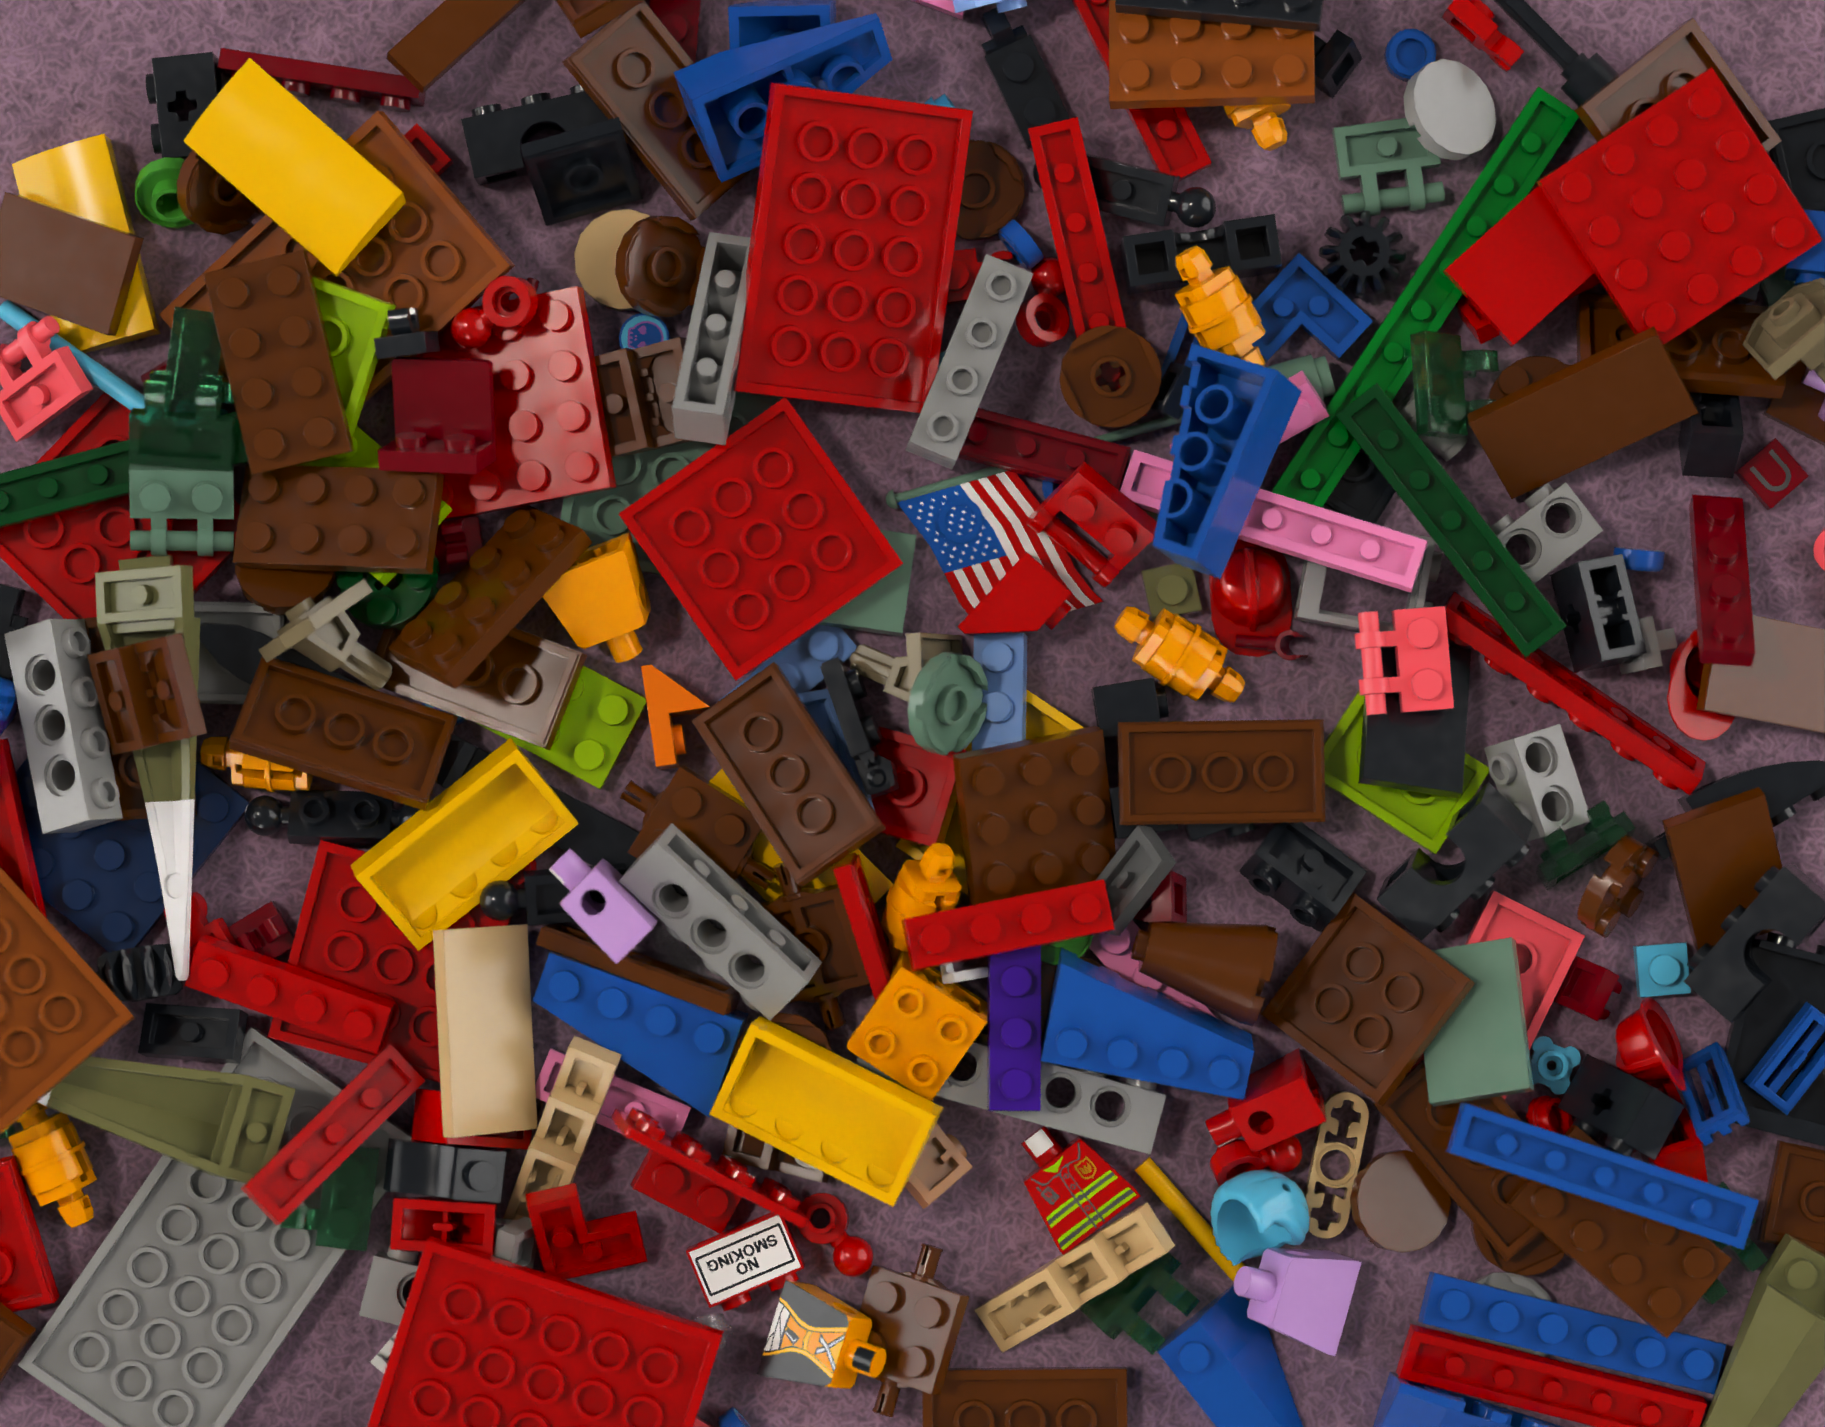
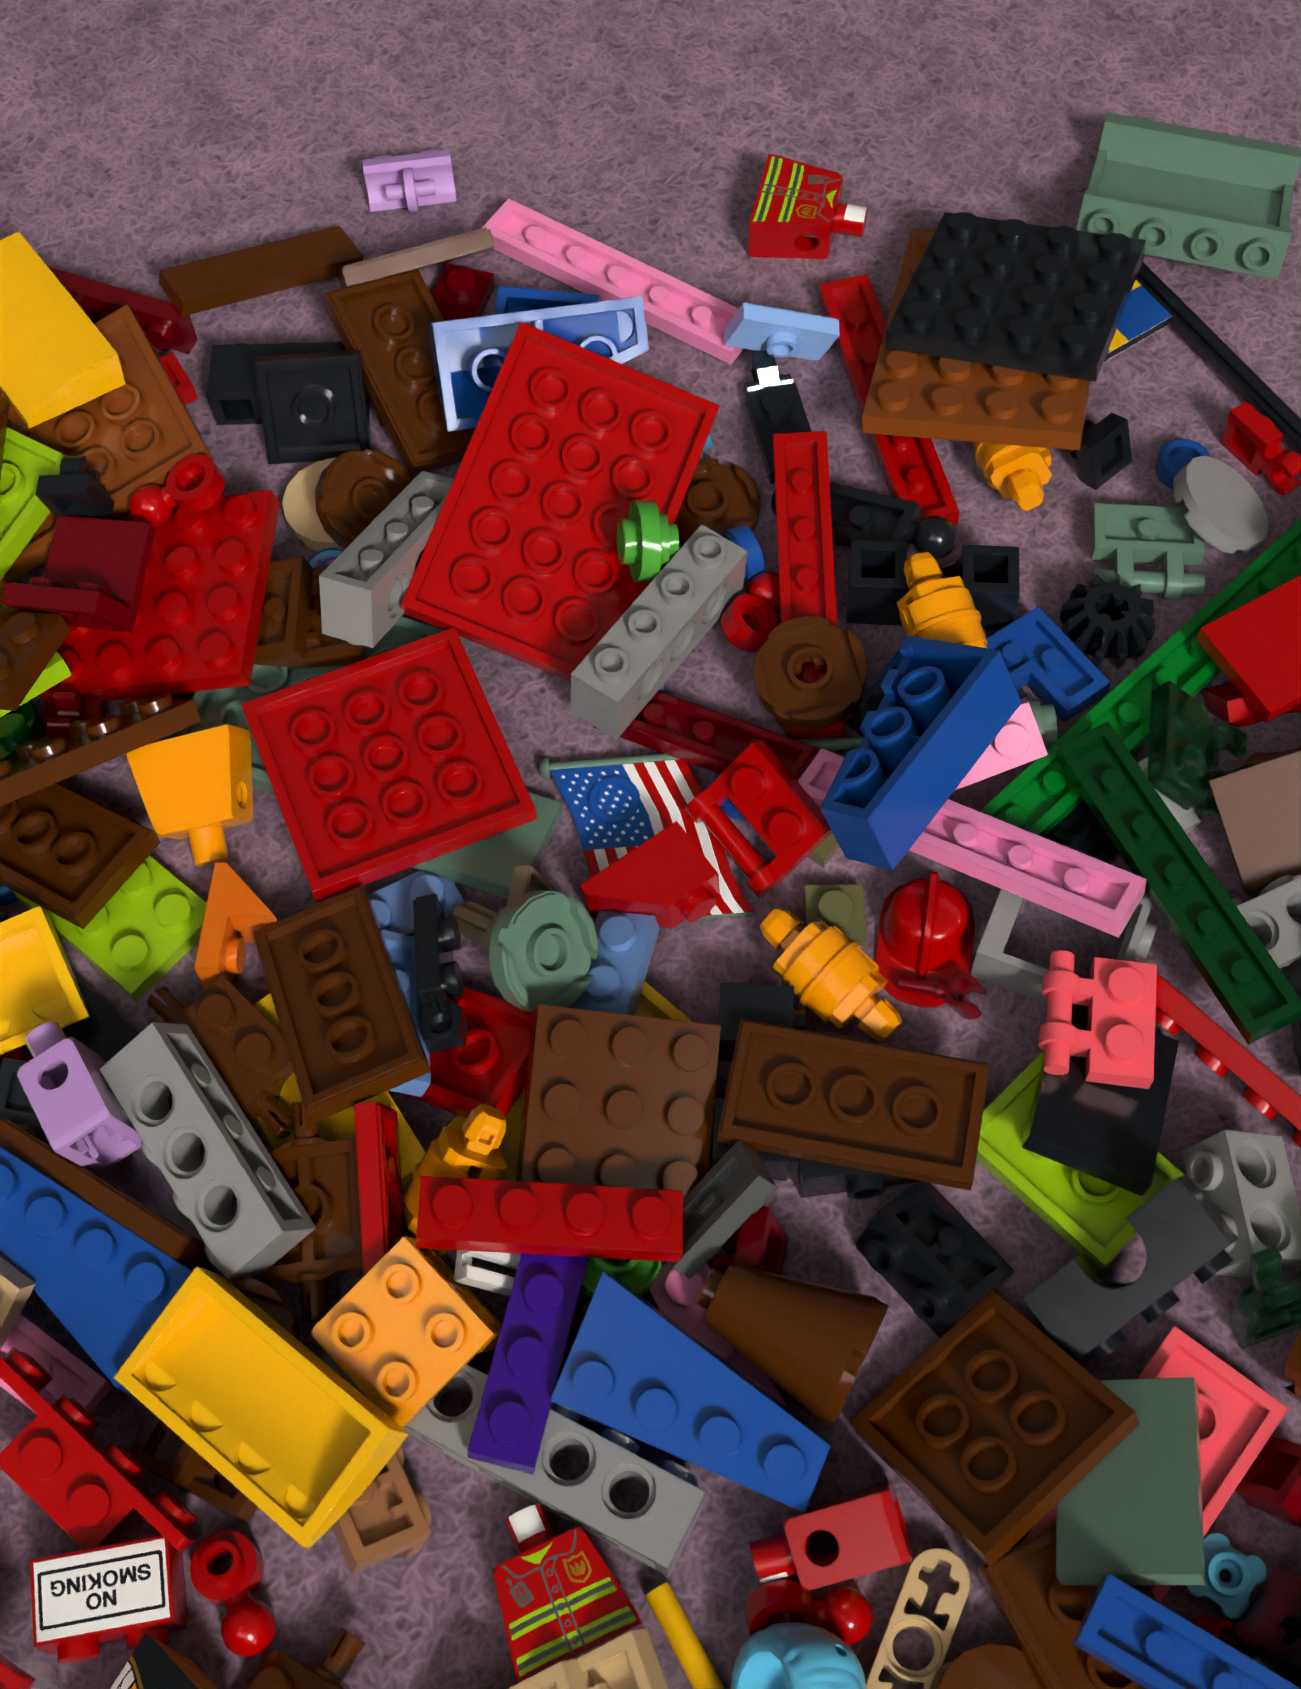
camera: 15 degrees right, 25 degrees down
none -> bright green plate [617,500,679,583]

